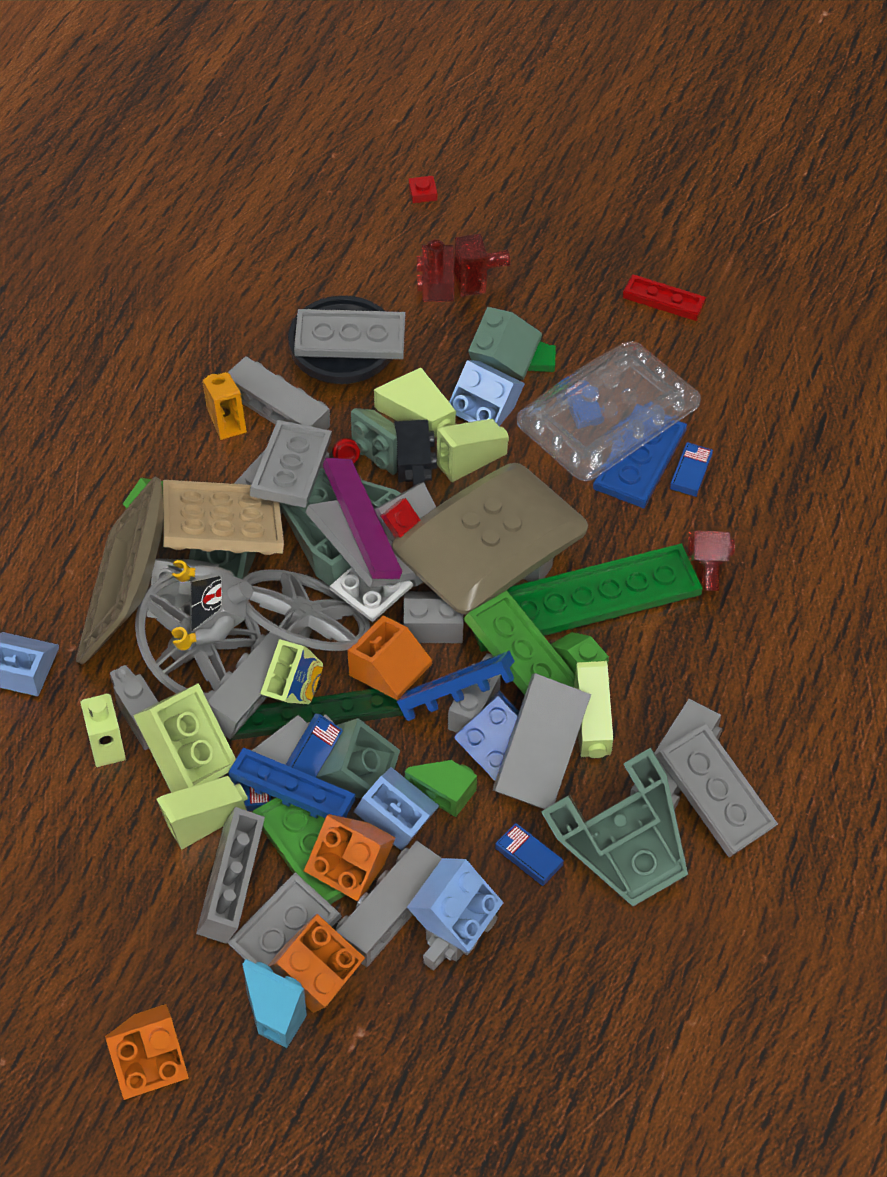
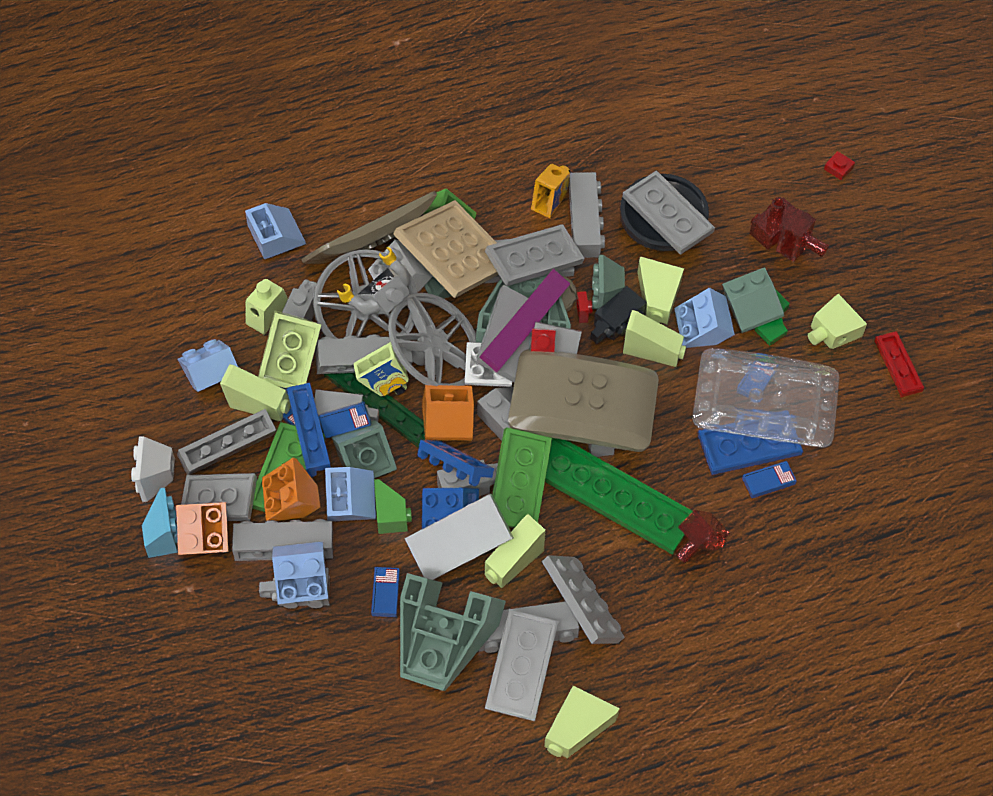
camera: 50 degrees right, 5 degrees up
orange slope [105,1004,189,1100] -> none
red plate [332,438,360,464] -> none
bright green slope [551,632,609,674] -> none
none -> white slope [131,437,175,502]
none -> light blue slope [178,339,238,392]
none -> light grey plate [542,555,625,644]
none -> yellowish green slope [544,686,619,758]
none -> red plate [576,291,592,323]
none -> yellowish green torso [808,294,867,349]

